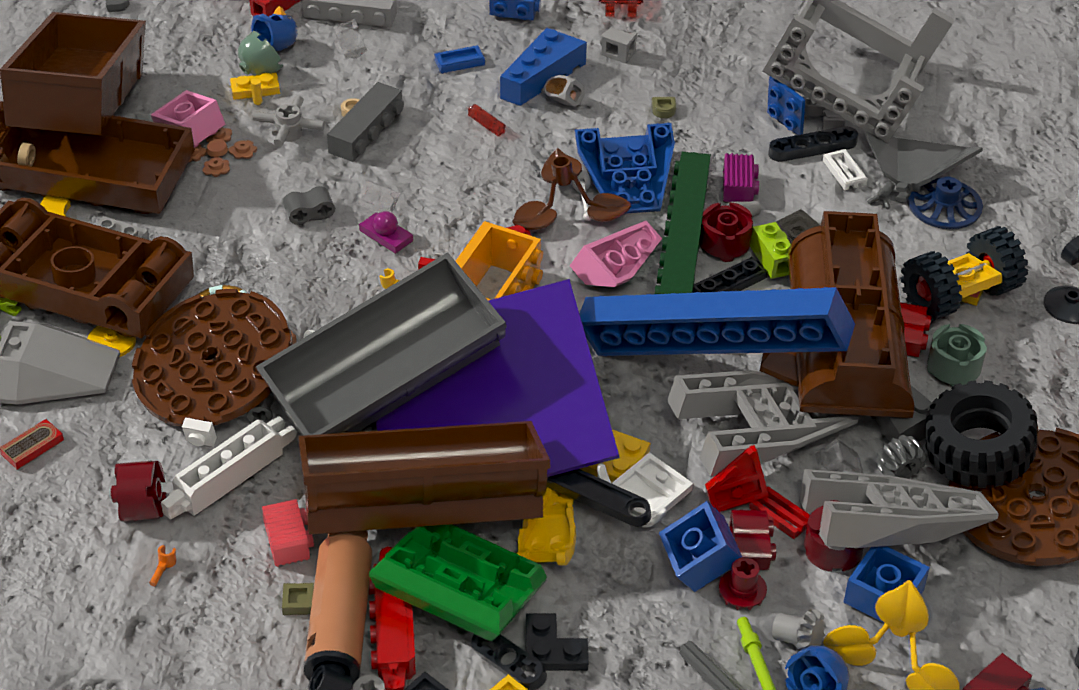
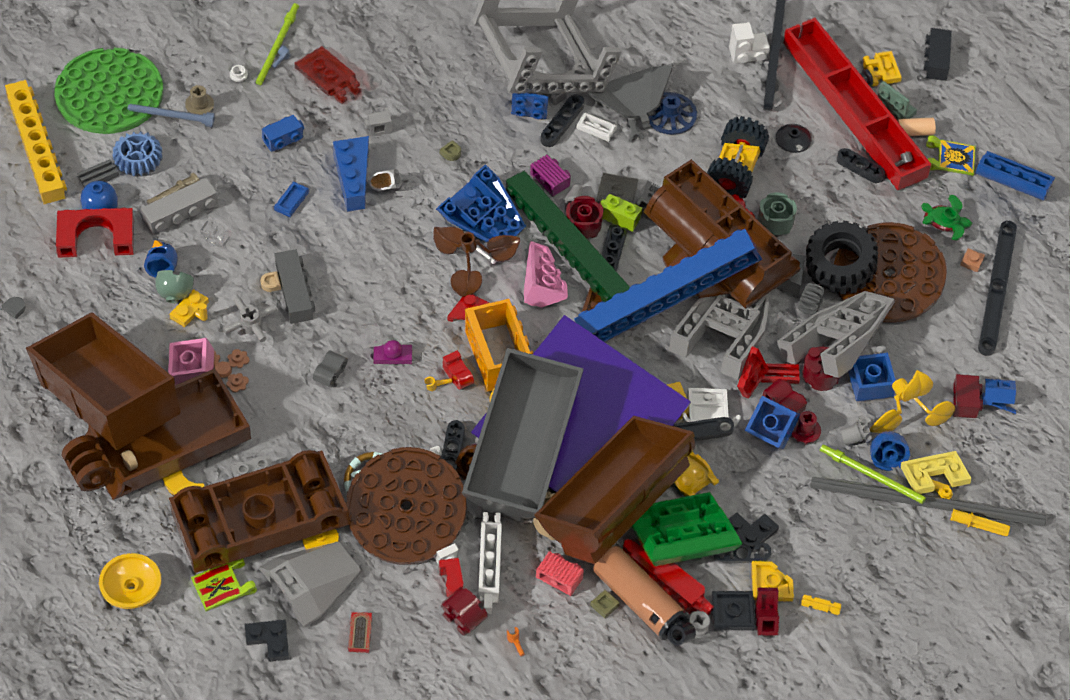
camera: 45 degrees left, 10 degrees up
clear red axle [468,104,506,136] -> none
none -> red leg [439,557,463,597]

